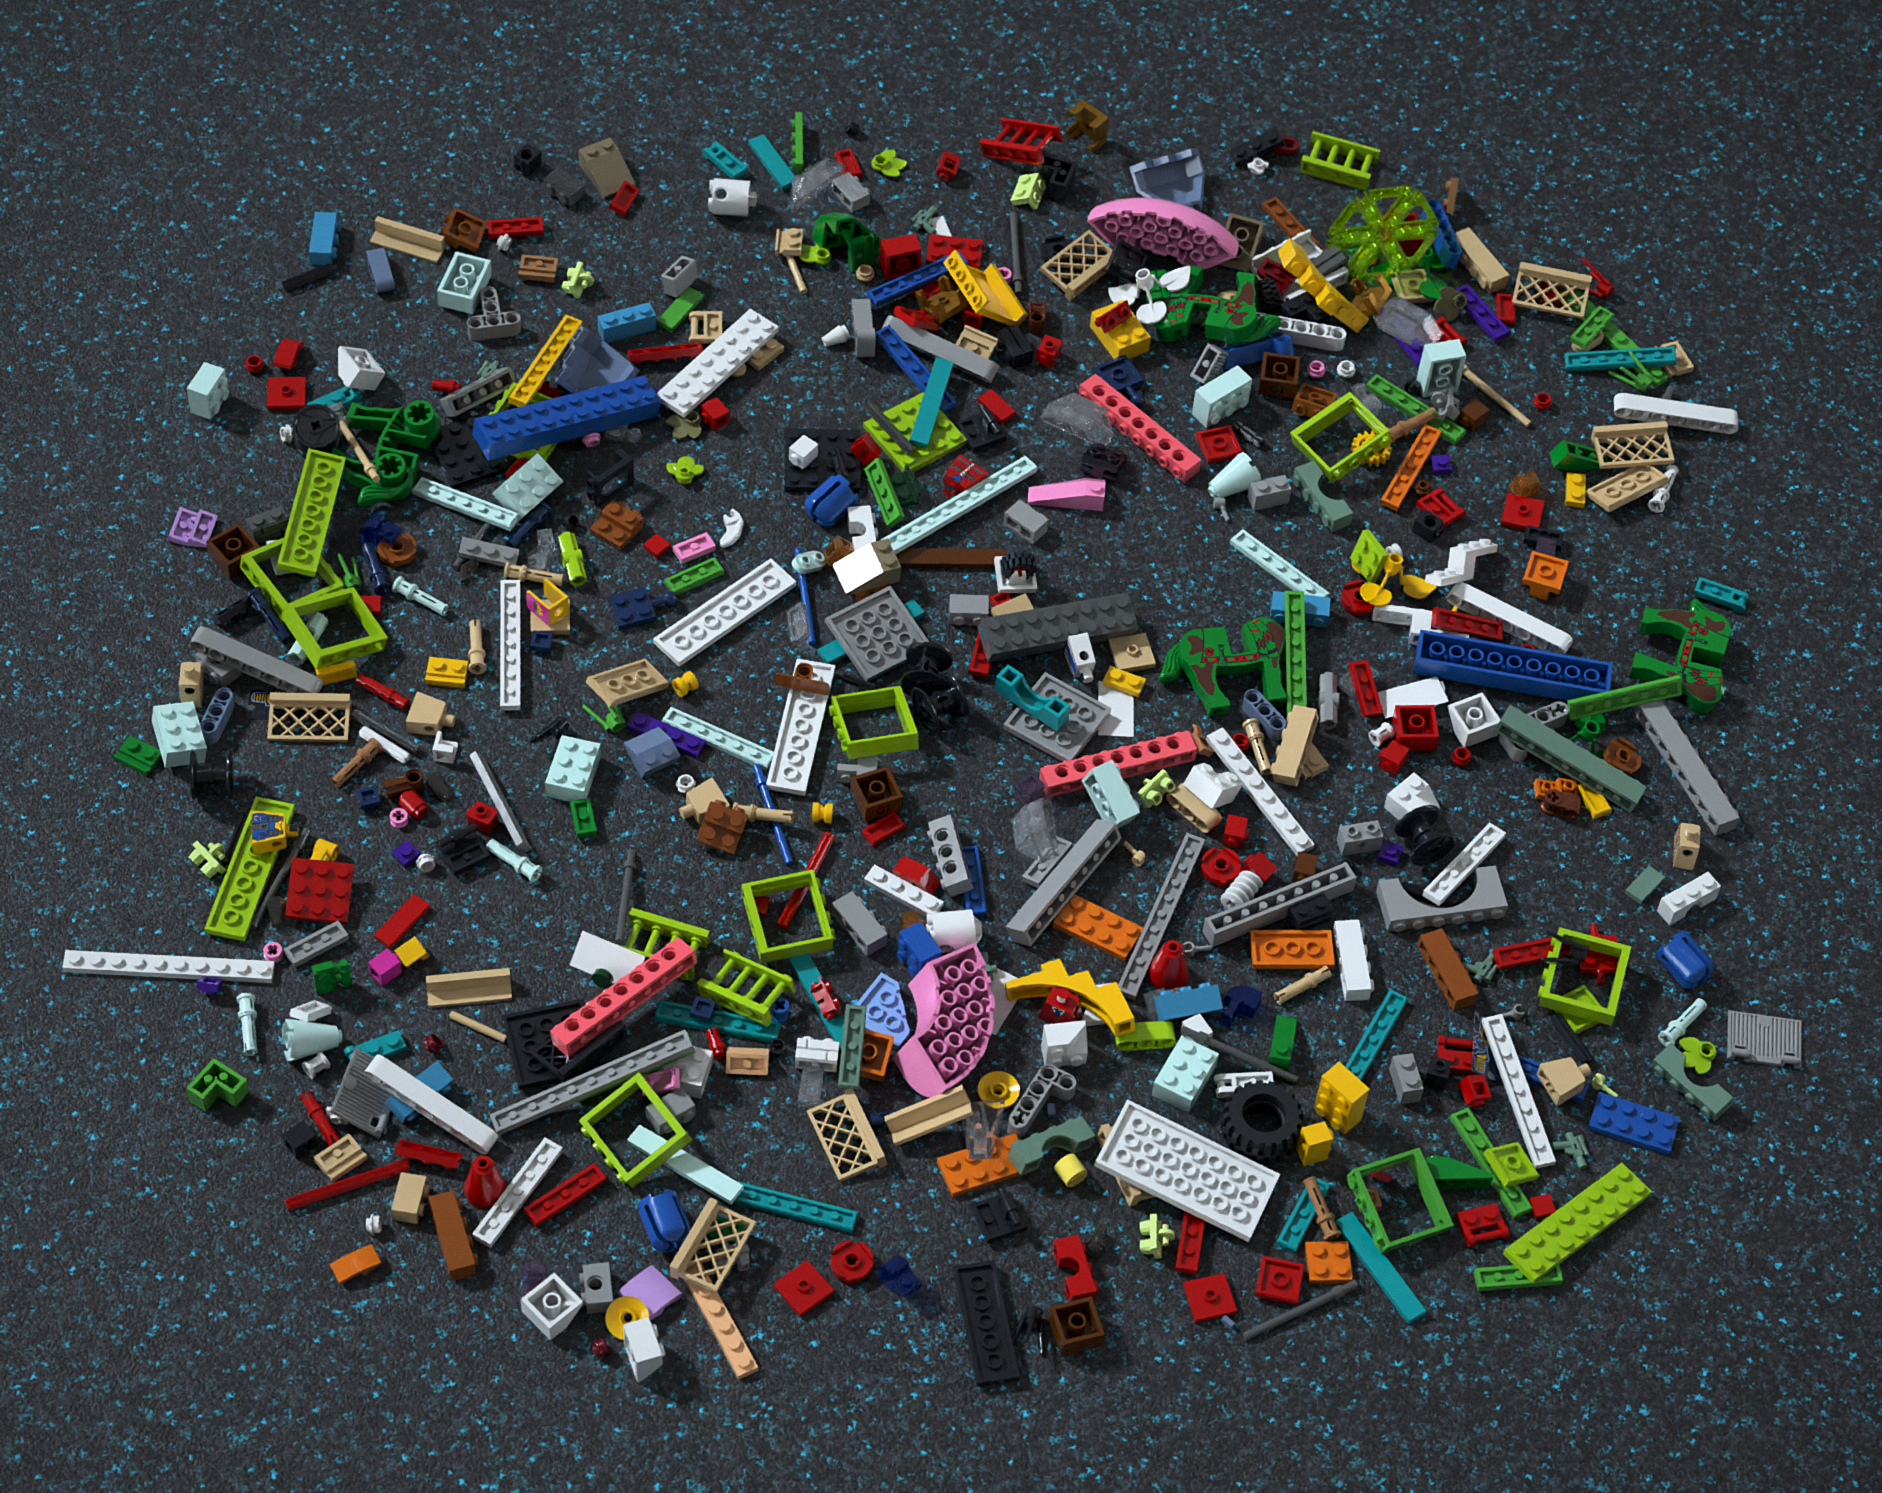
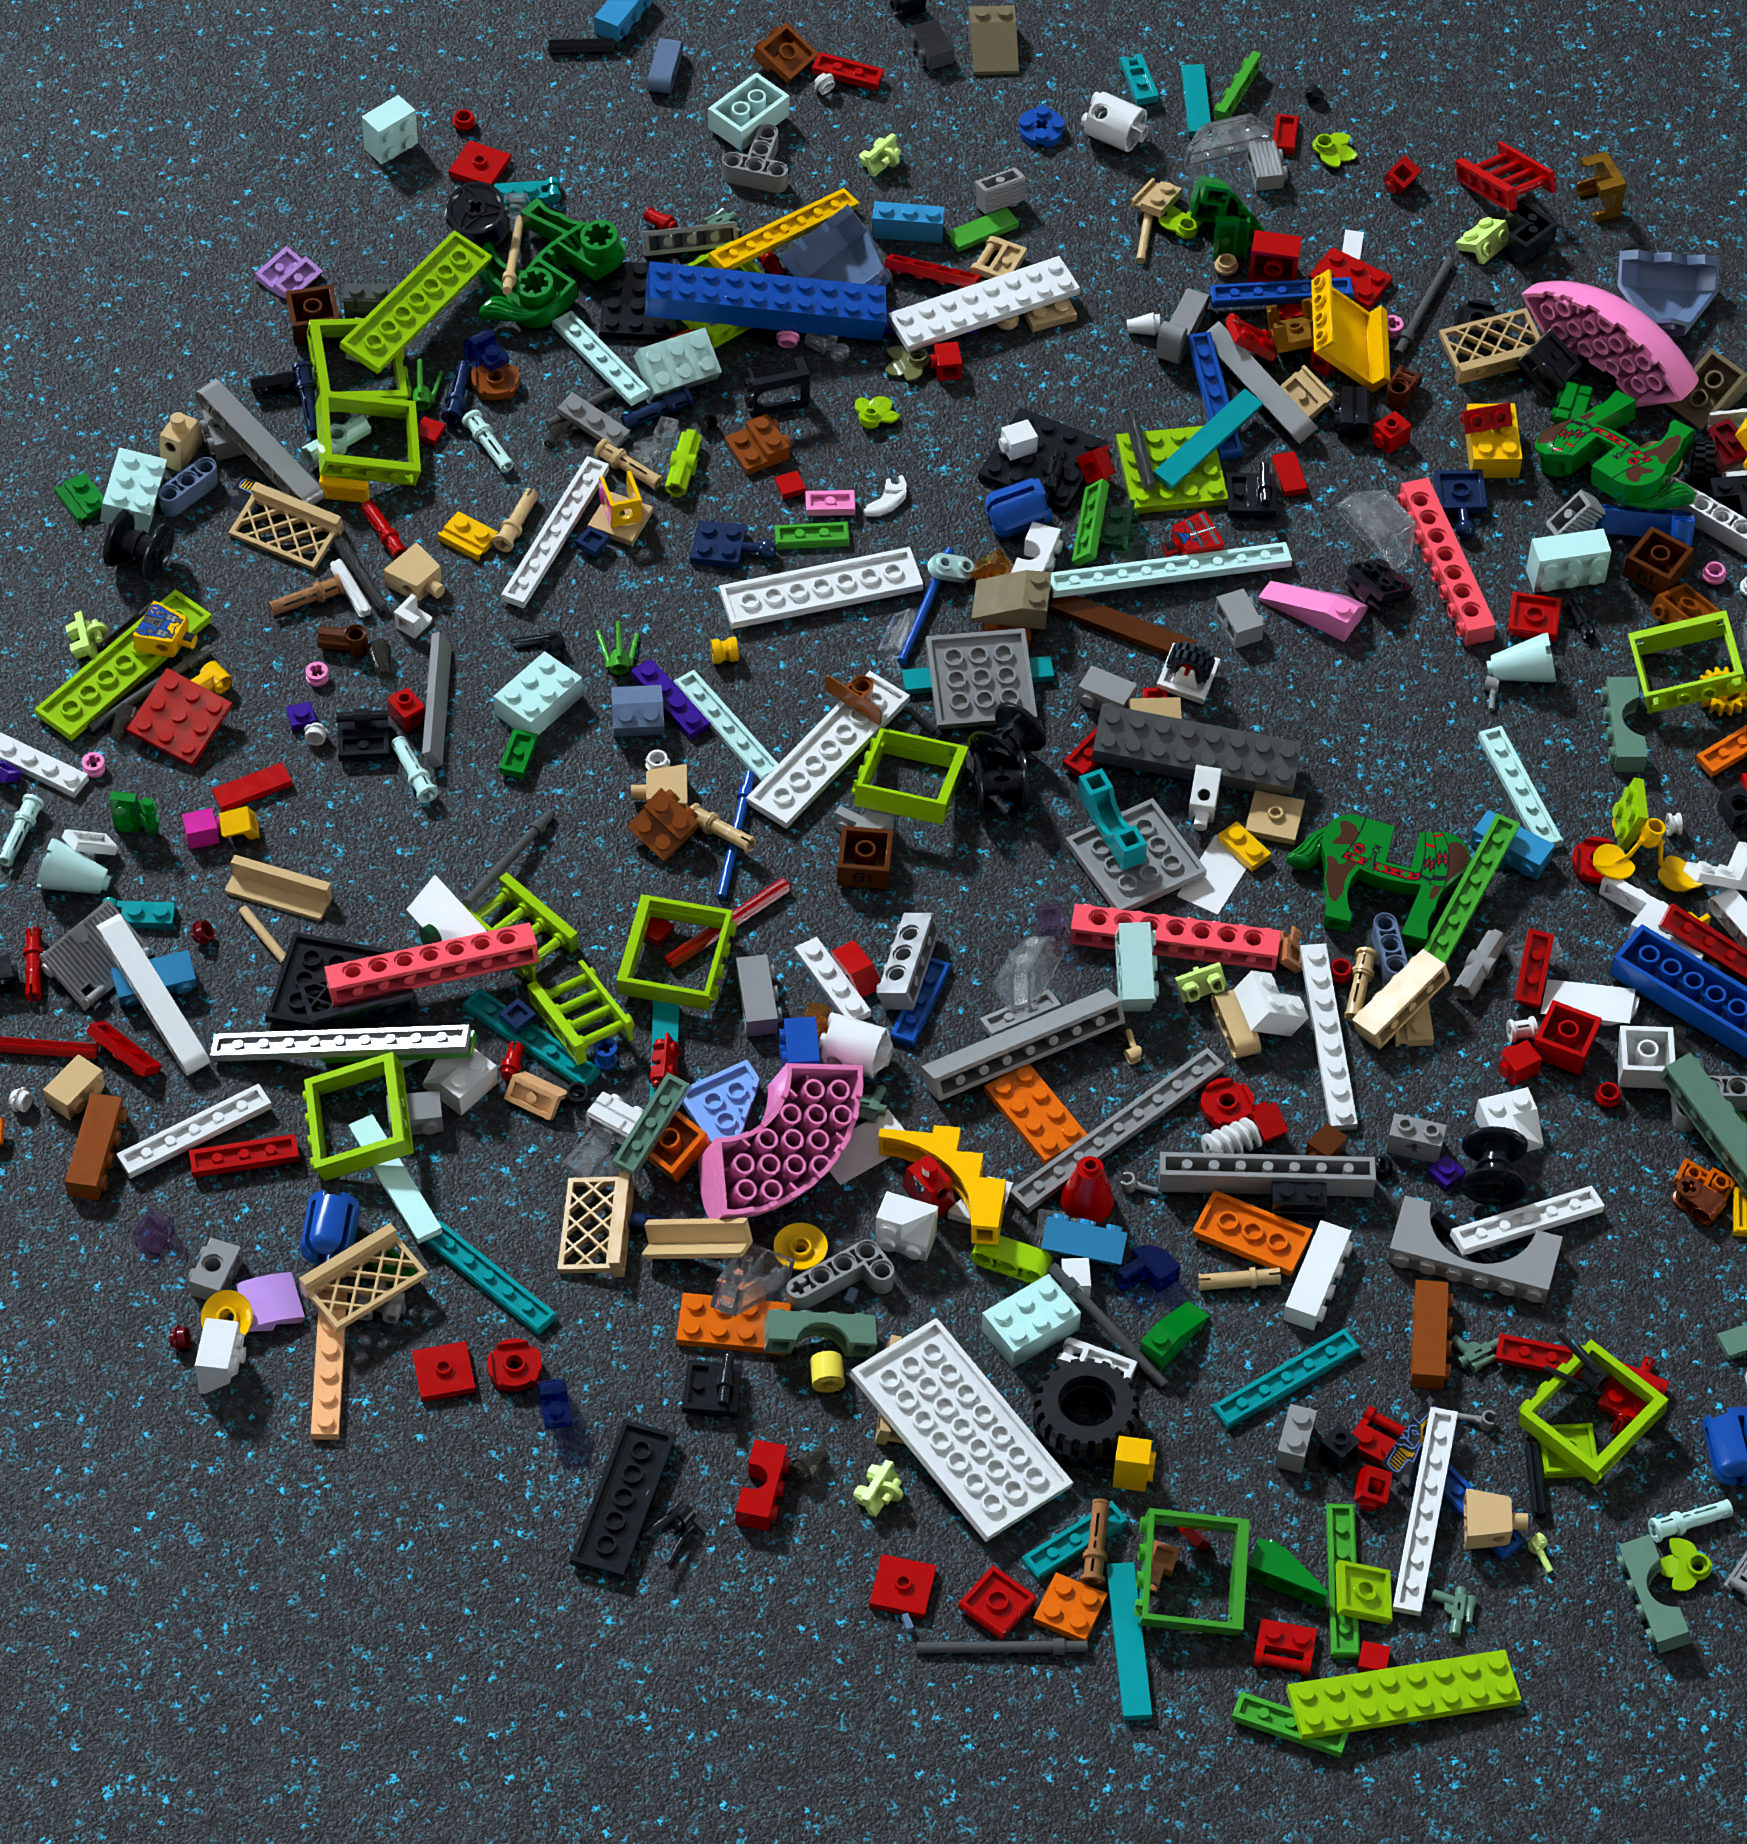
camera: 30 degrees right, 0 degrees up
red slope [273,338,303,369] -> none
light grey plate [284,921,349,968] -> none
white bush [302,1052,330,1079] -> none
tan plate [314,1134,368,1183] -> none
white slope [338,346,386,391] -> none
dark blue plate [356,785,381,810] -> none
tan panel [370,216,445,263] -> none
red brick [399,790,429,819] -> none
red cone [464,1156,507,1209] -> none
medium nougat plate [518,254,559,283] -> none
white slope [521,1273,583,1340] -> none
tan tile [586,659,669,707] -> none
red tile [608,181,640,217] -> none
bright pink tile [642,1067,680,1097] -> none
yellow wheel [811,802,833,824] -> none
red tile [861,812,906,847] -> none
sand green piece [909,206,937,234] -> none
reddish brown brick [1048,1296,1105,1356] -> none
white plant [1108,266,1191,324] -> none
red plate [1175,1211,1205,1275] -> none
red brick [1222,814,1250,849] -> none
light grey brick [1247,475,1291,511] -> none
yellow brick [1314,1062,1370,1135] -> none
blue plate [1588,1092,1680,1156] -> none
none -> blue plate [1018,105,1065,148]

